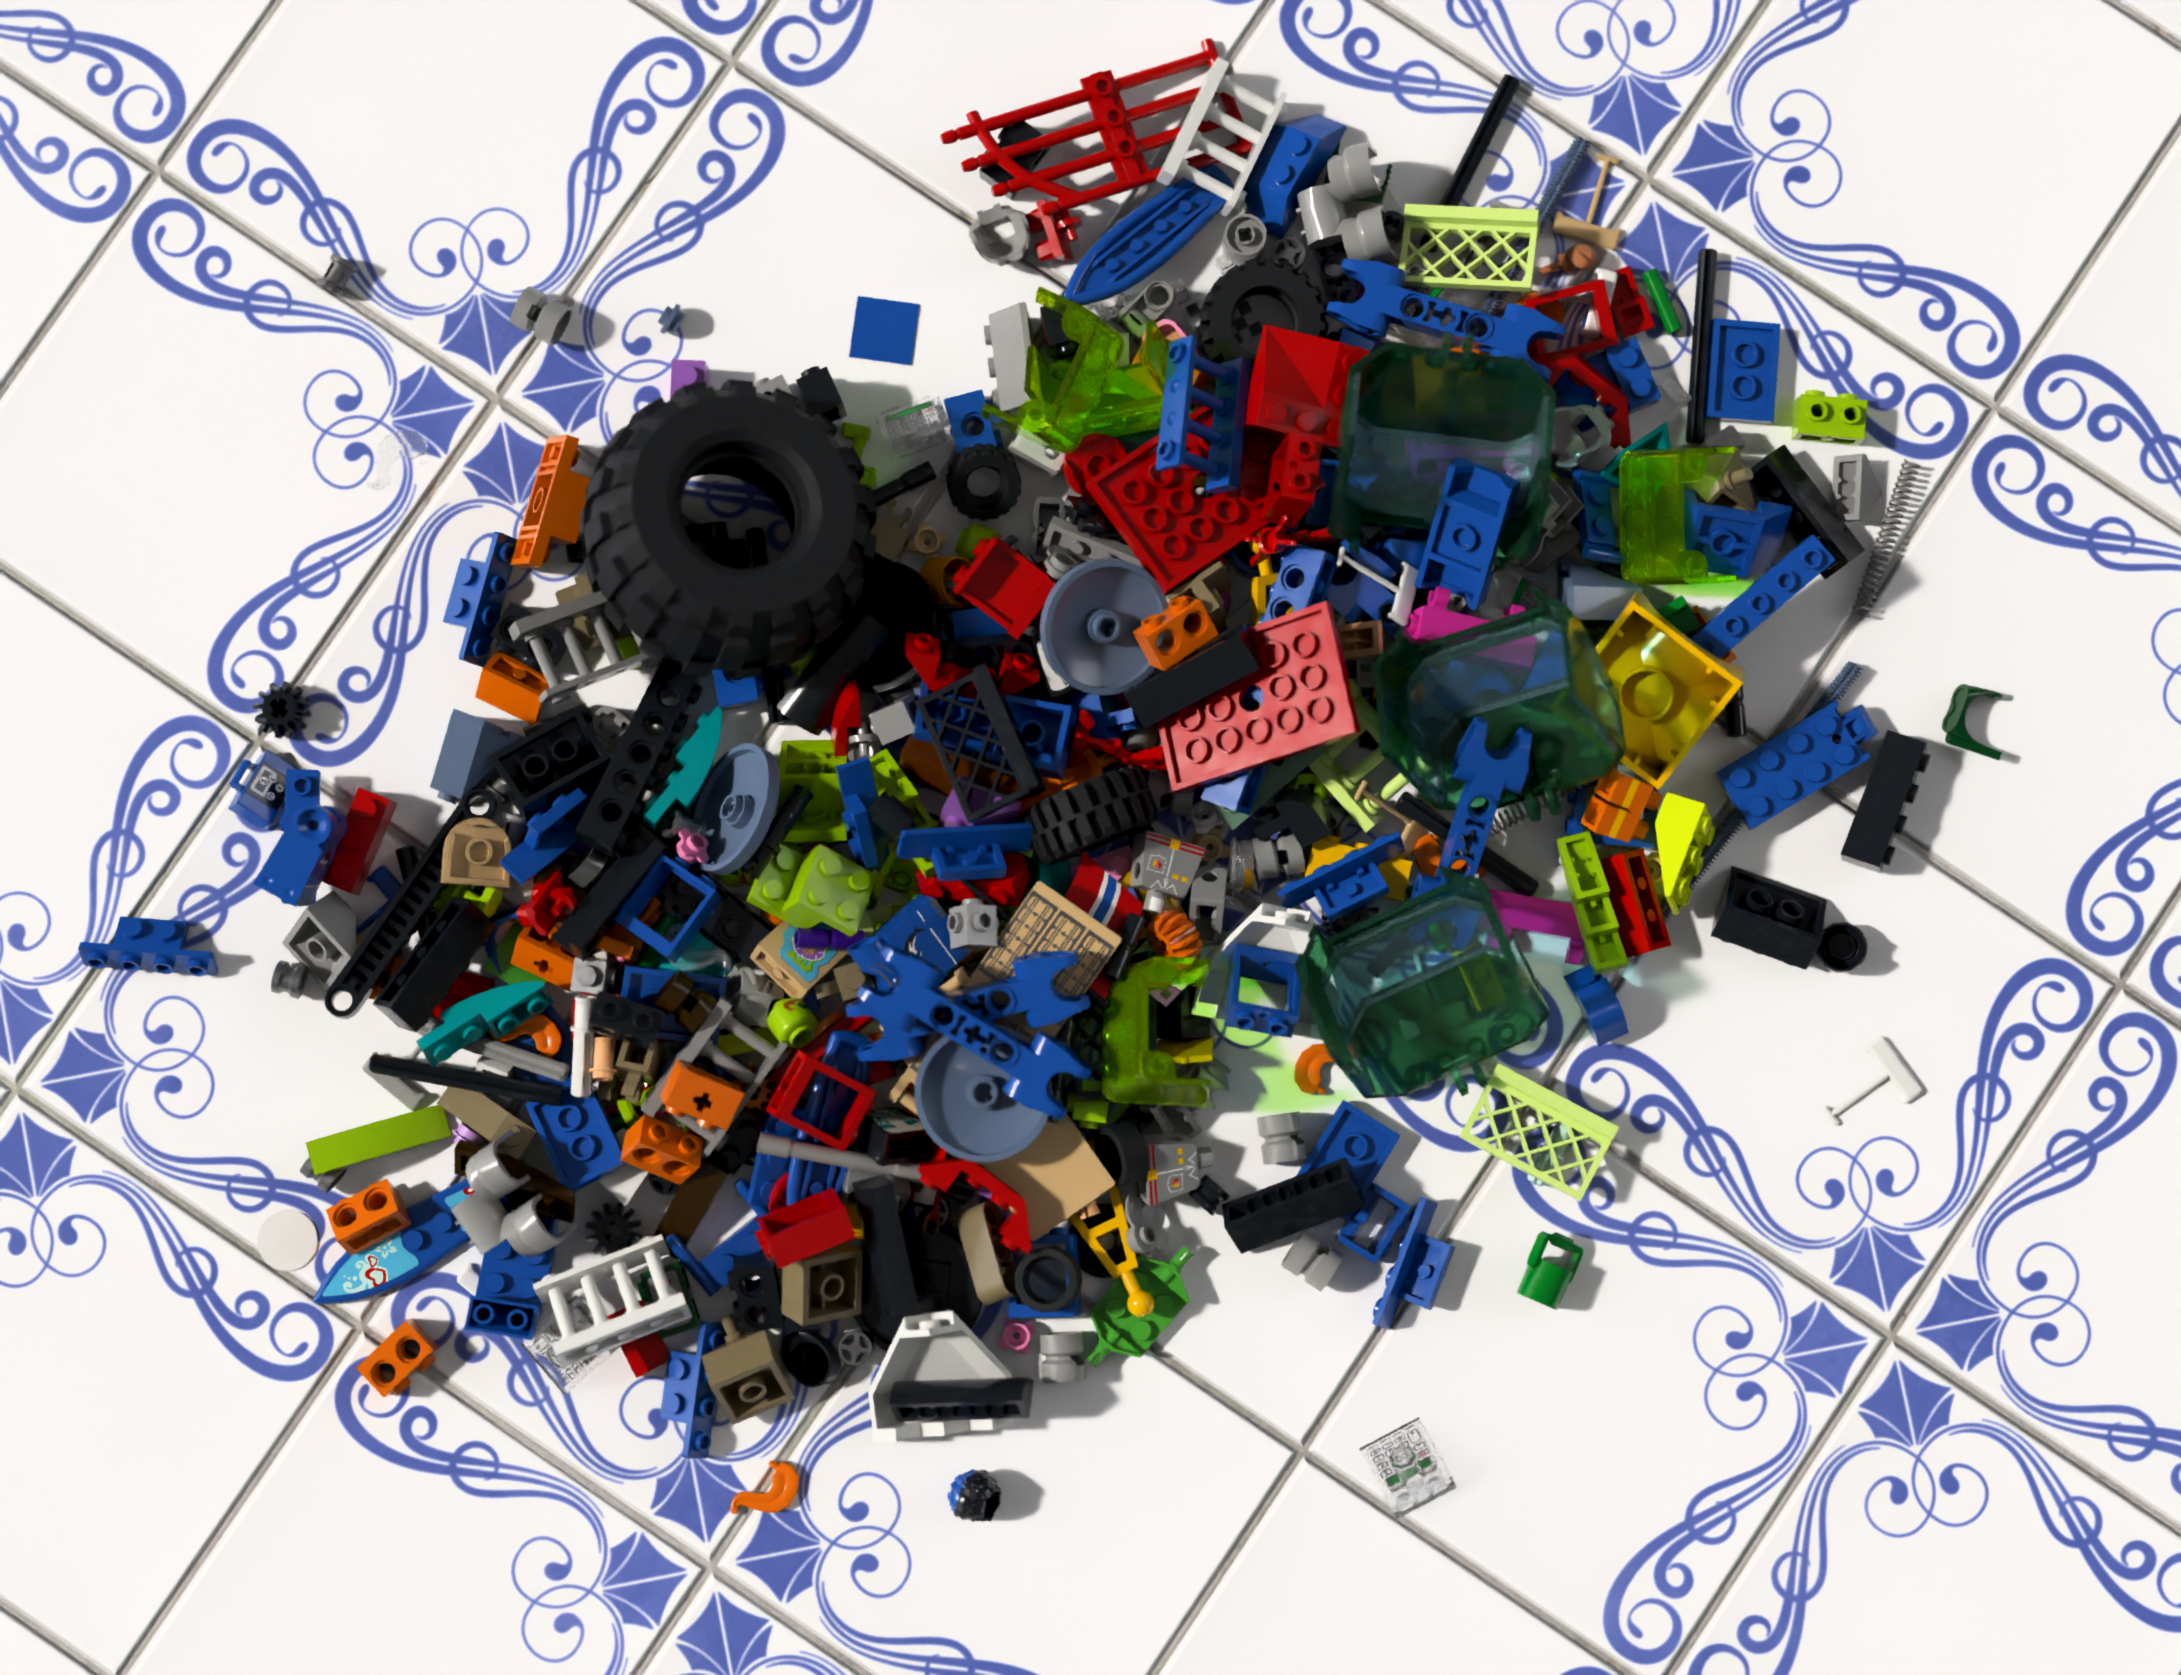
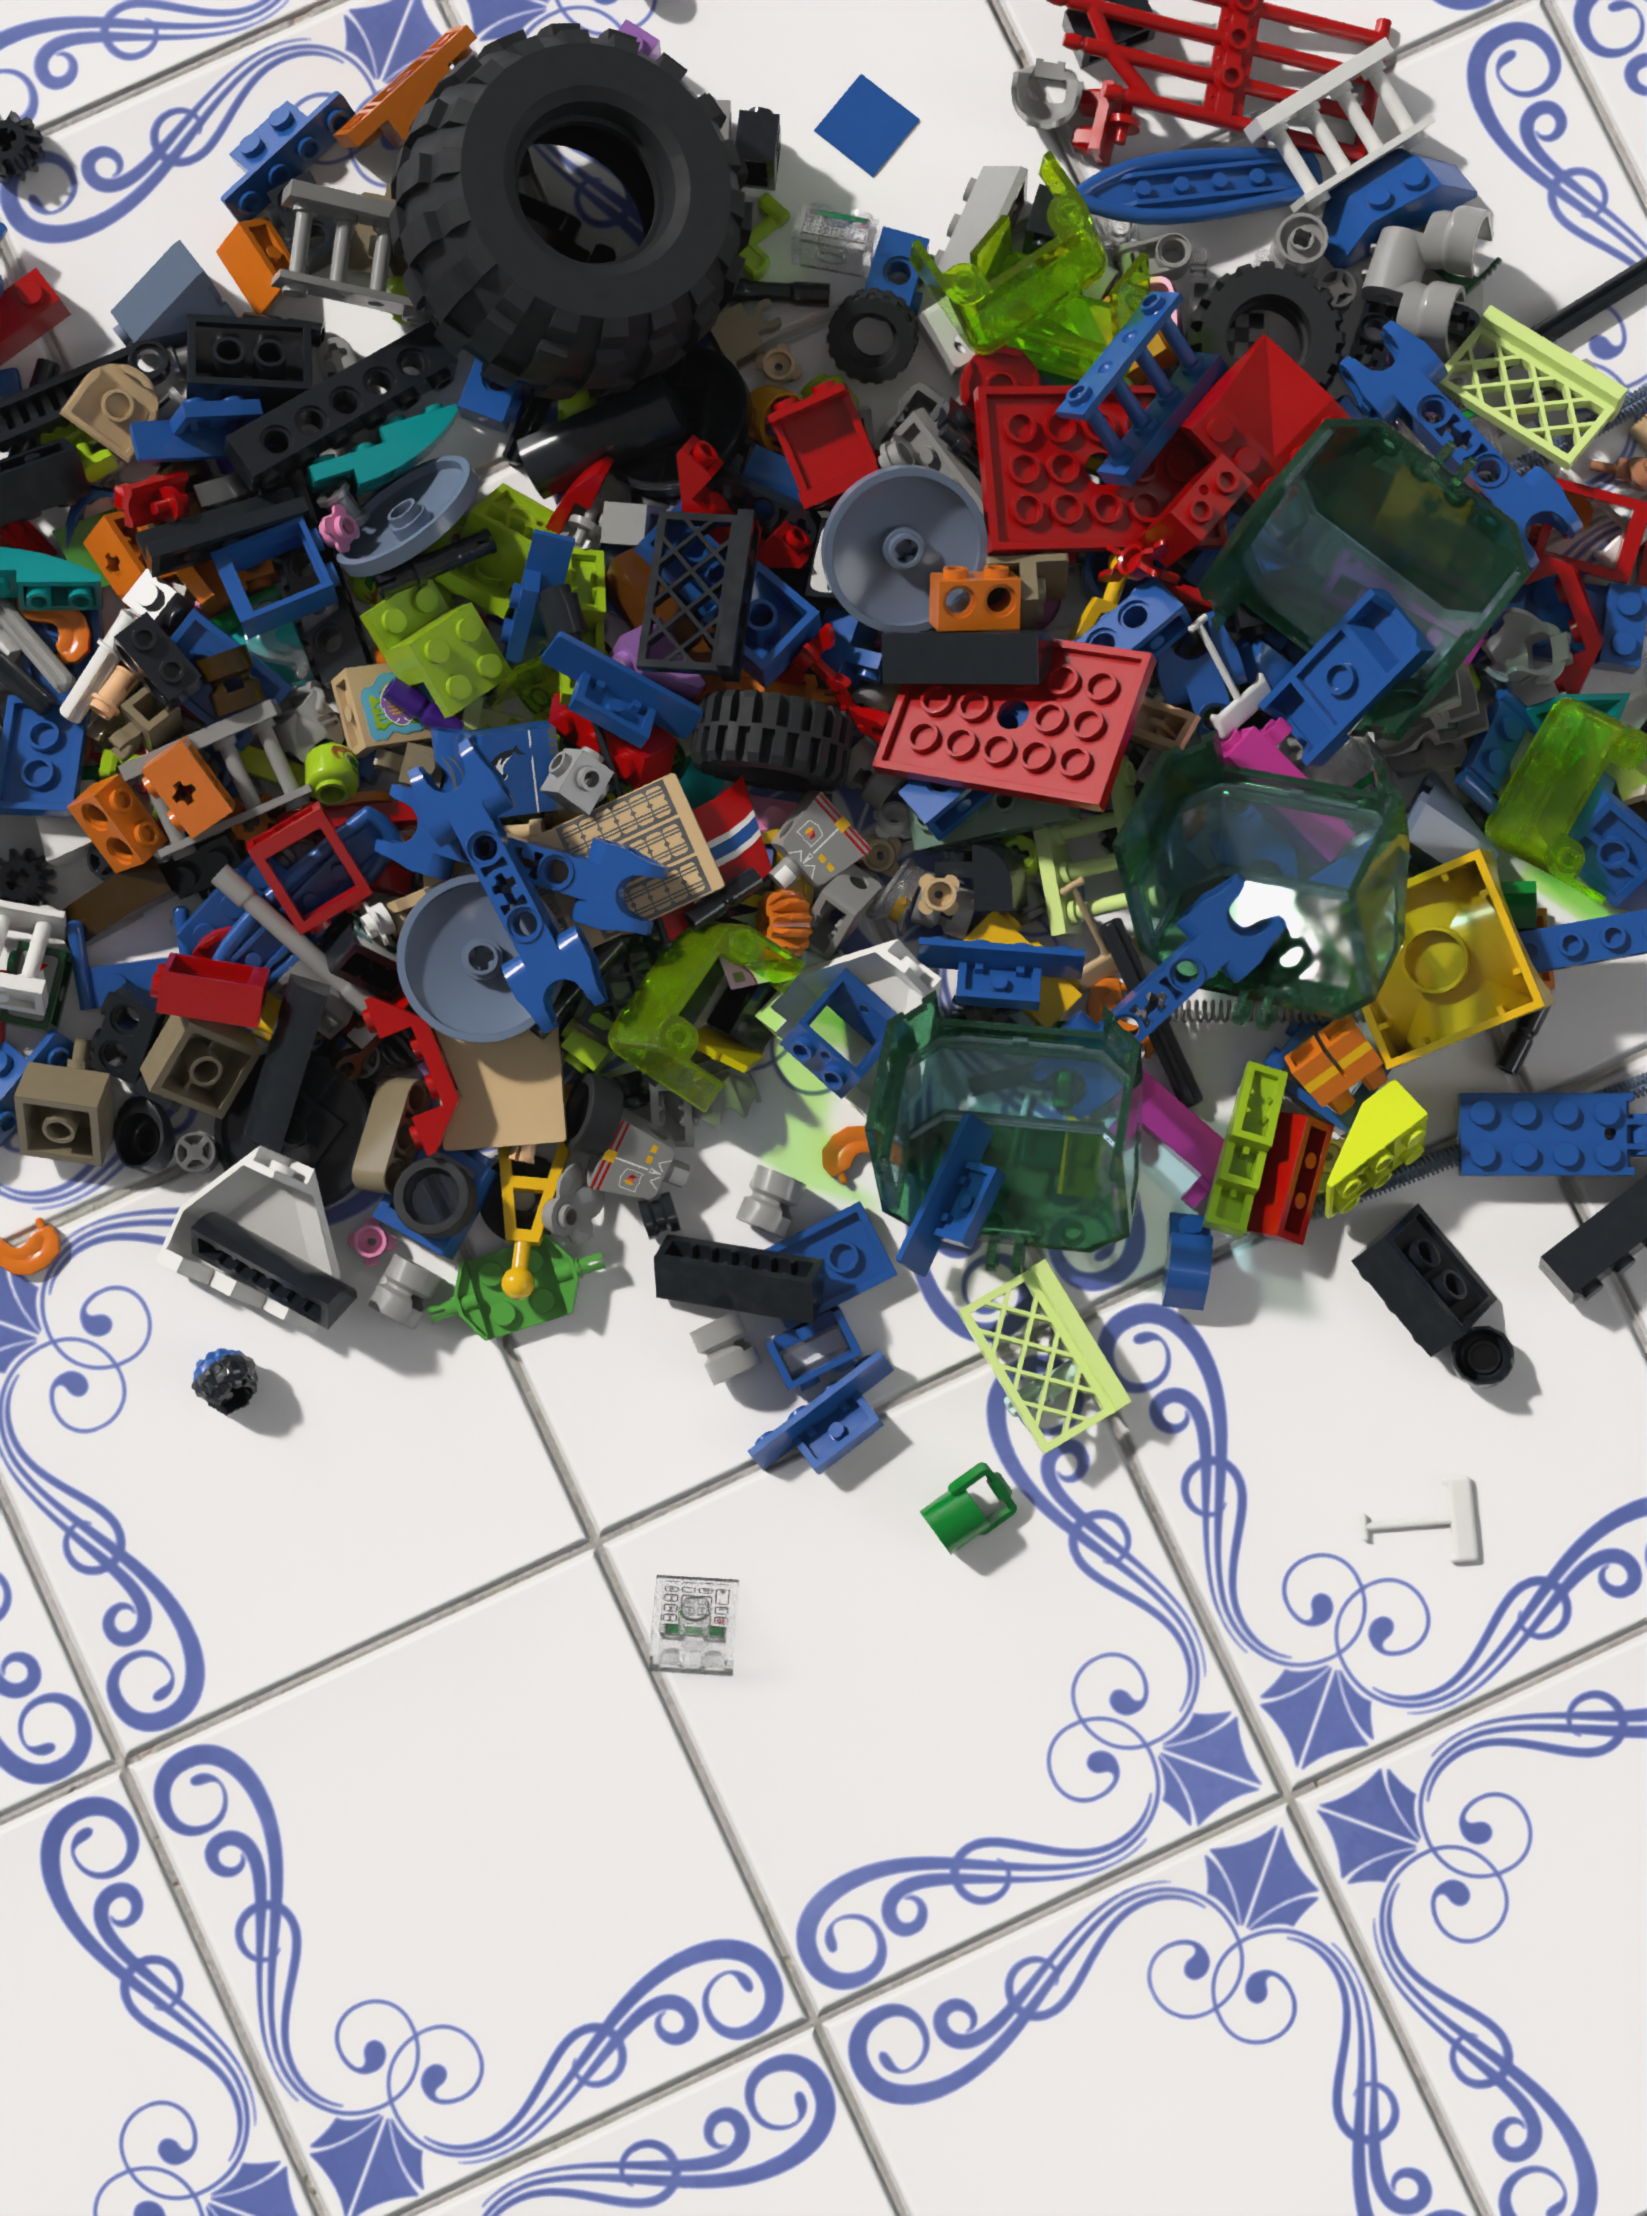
camera: 30 degrees right, 0 degrees up
none -> white plate [360,901,396,946]
none -> blue bracket [896,1113,1006,1277]
none -> tan plate [917,874,960,916]

